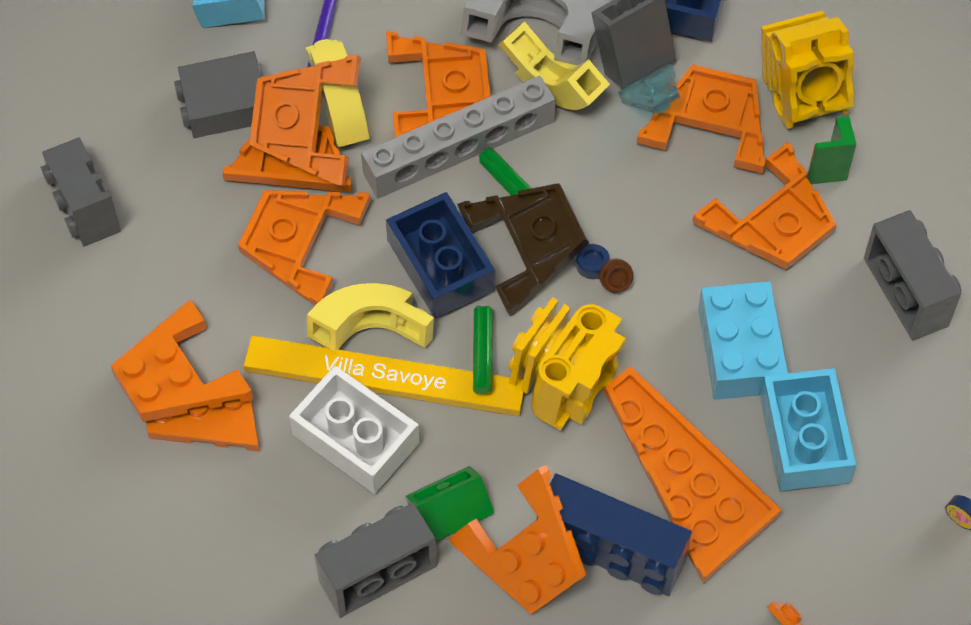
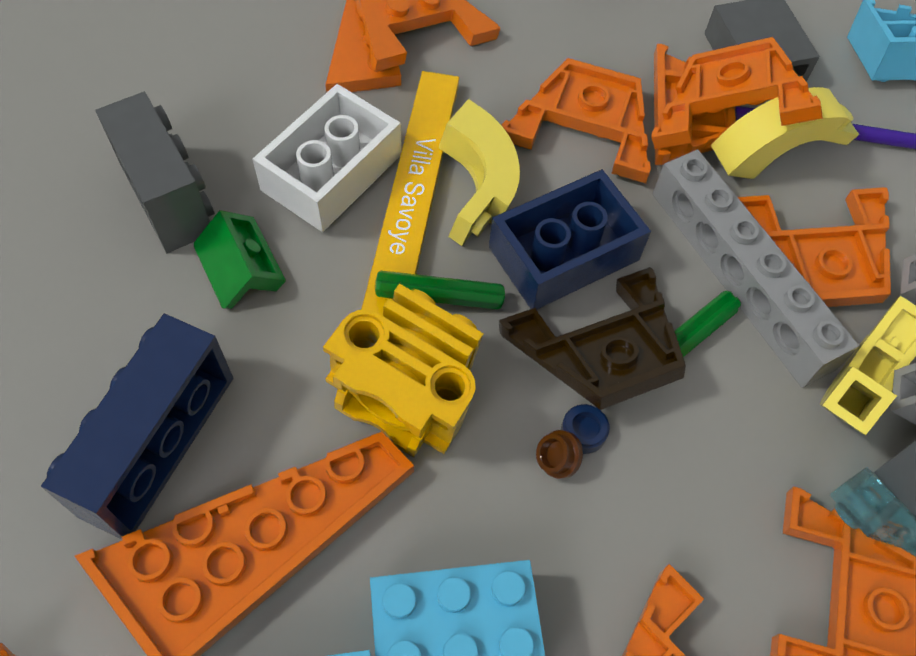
camera: 85 degrees right, 0 degrees up
orange wing [448,465,586,614] -> none

